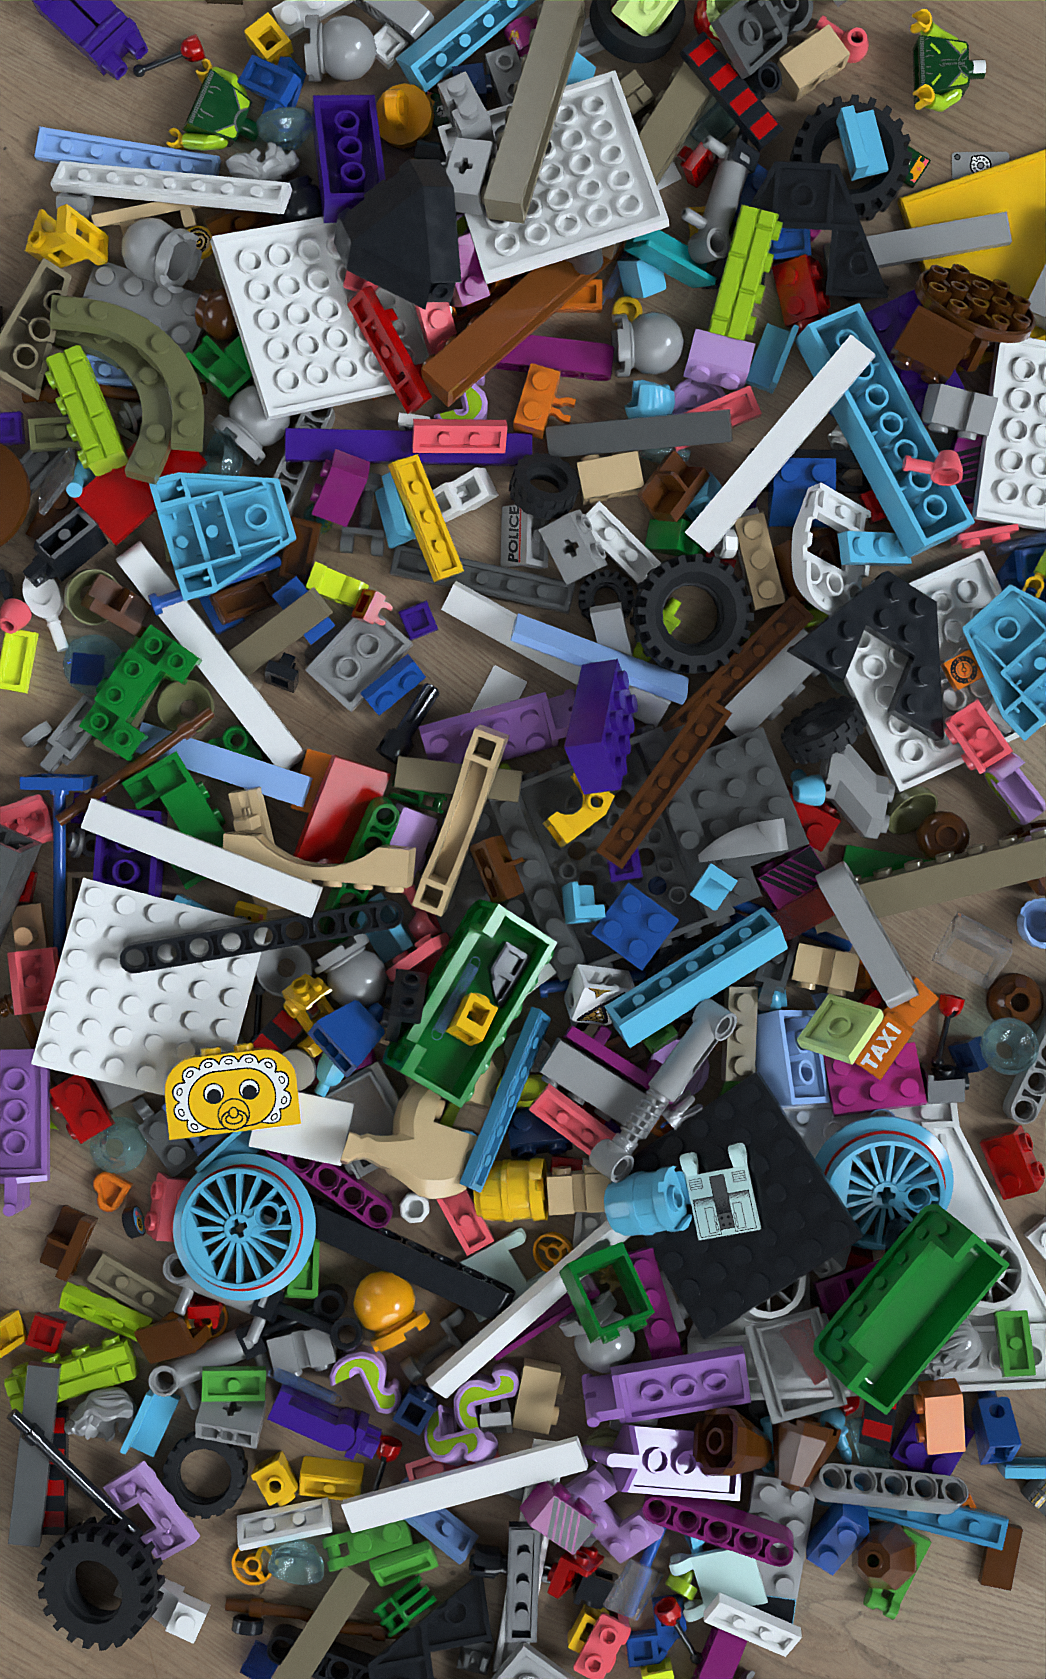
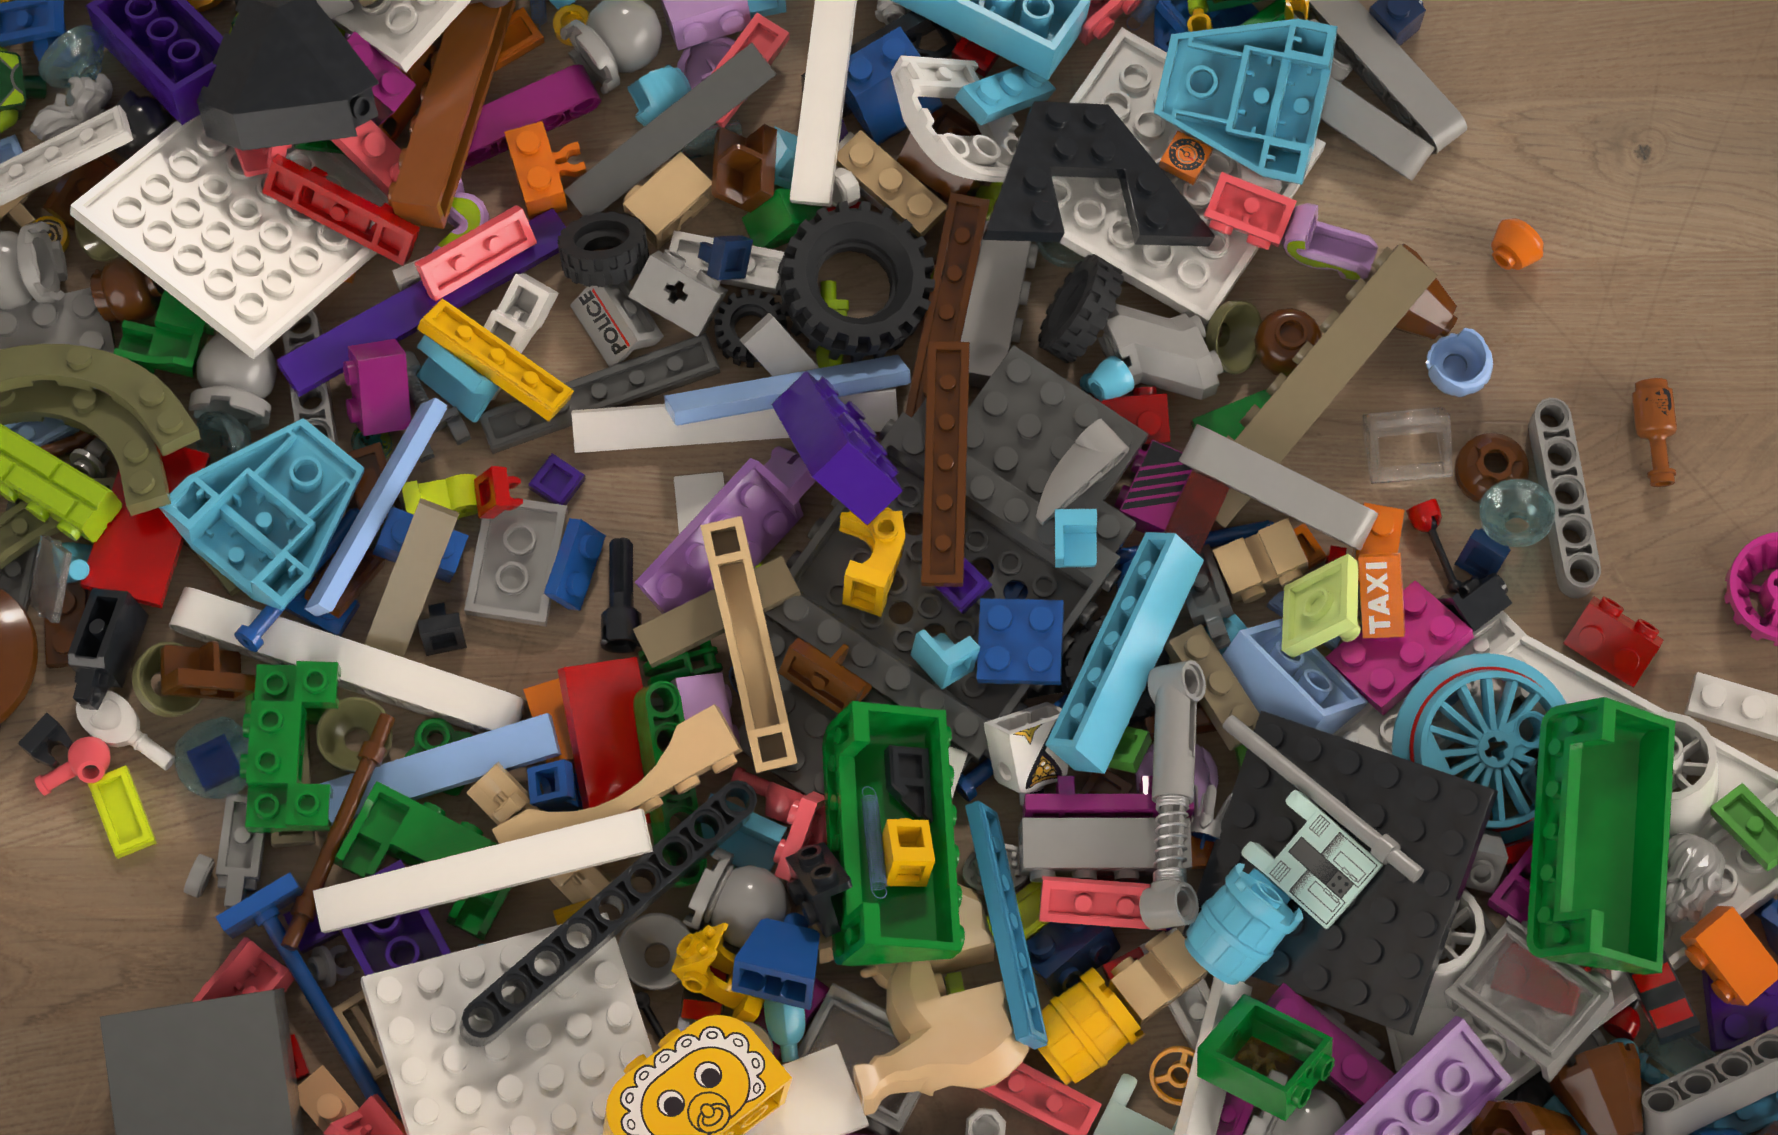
camera: 35 degrees left, 15 degrees down
none -> light blue tile [304,397,447,617]
none -> blue leg [527,759,583,812]
none -> dark blue tile [697,235,753,280]
none -> light grey bar [1222,715,1424,883]

